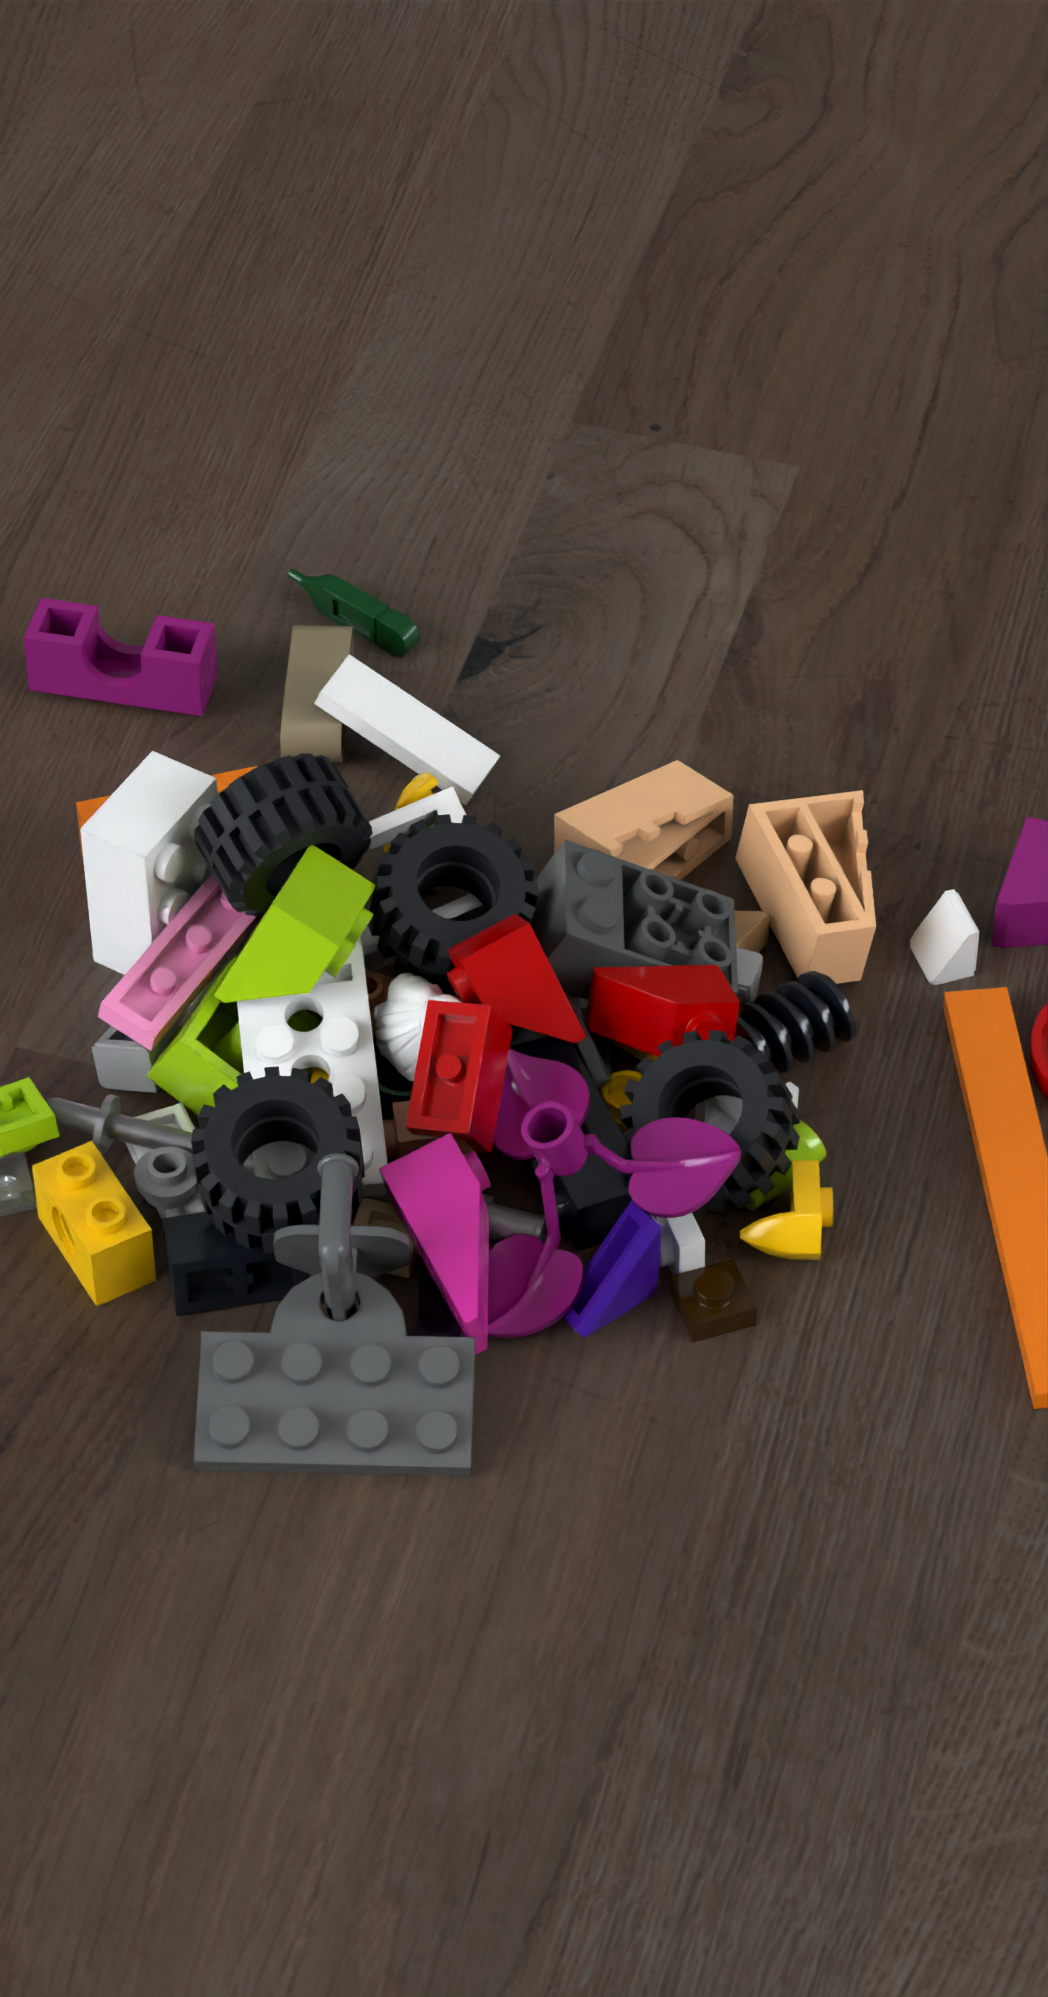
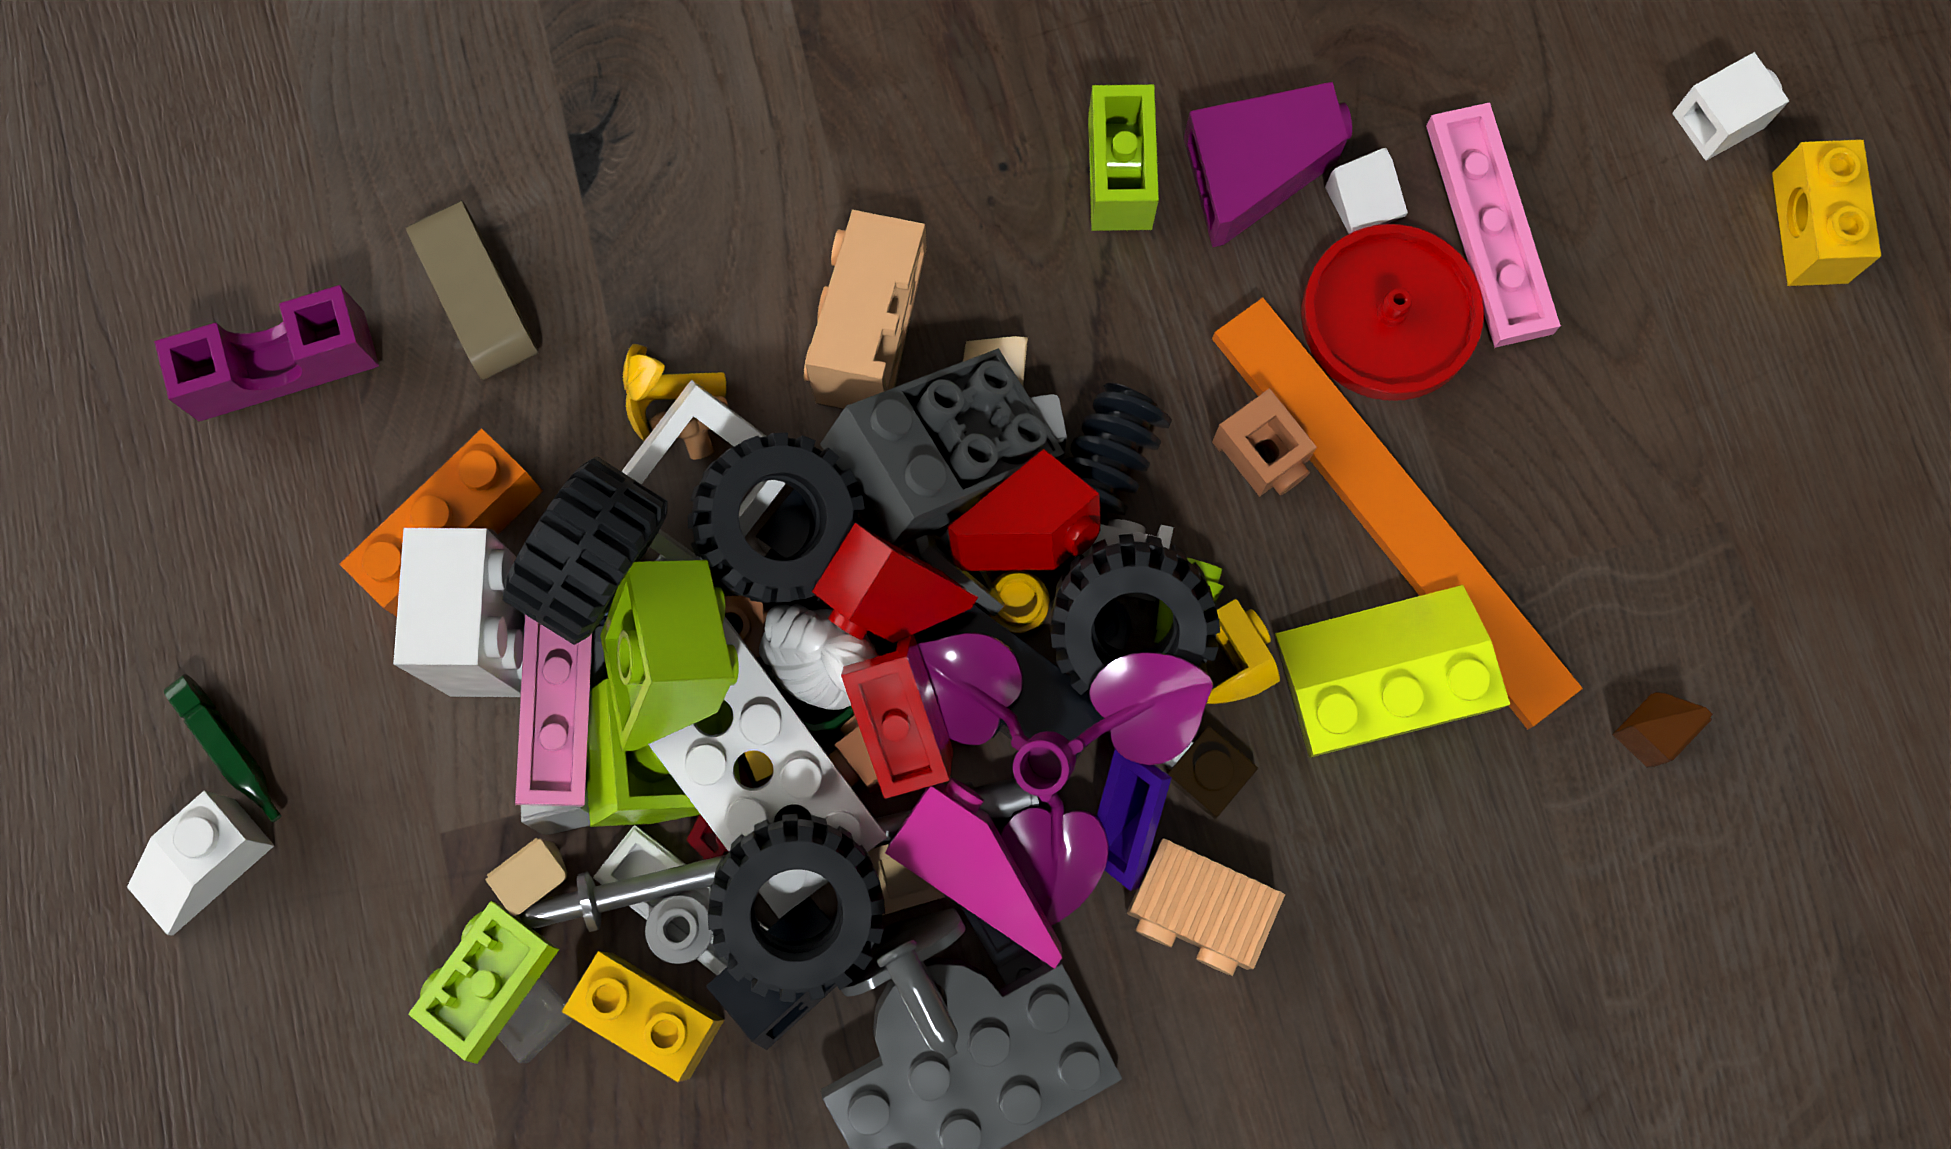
camera: 30 degrees left, 30 degrees up
dark green piece [287,569,421,657] -> none
white tile [314,654,500,805] -> none
light nougat wedge [735,790,876,984] -> none
white slope [910,889,979,985] -> none
none -> tan slope [485,838,567,916]
none -> lime brick [1088,84,1159,231]
none -> light nougat brick [1126,838,1285,976]
none -> nougat brick [1212,388,1317,497]
none -> neon yellow slope [1275,585,1510,758]

